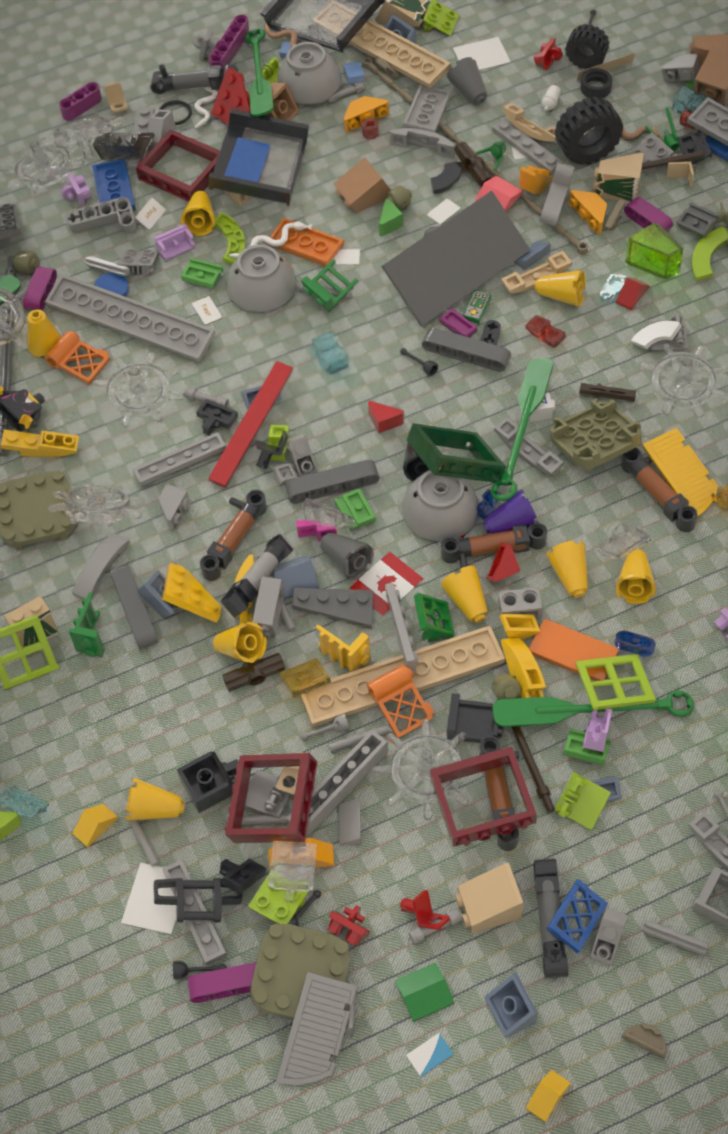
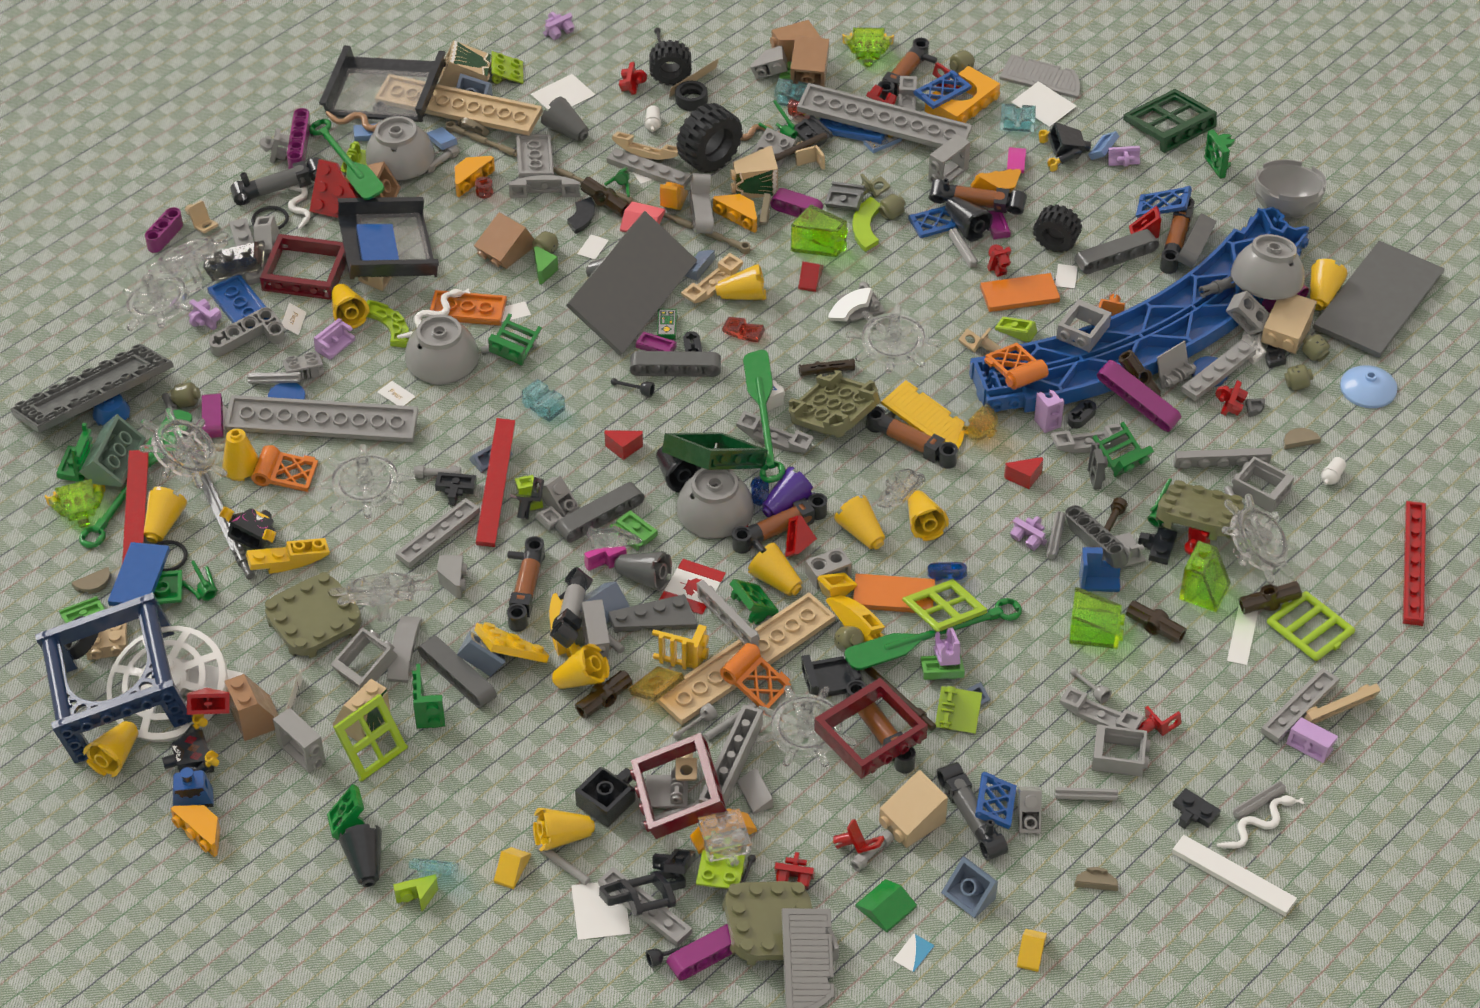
camera: 25 degrees left, 10 degrees down
bright green plate [181,258,224,289] -> none
clear light blue plate [599,273,627,303] -> none
none -> light grey window [331,627,397,689]

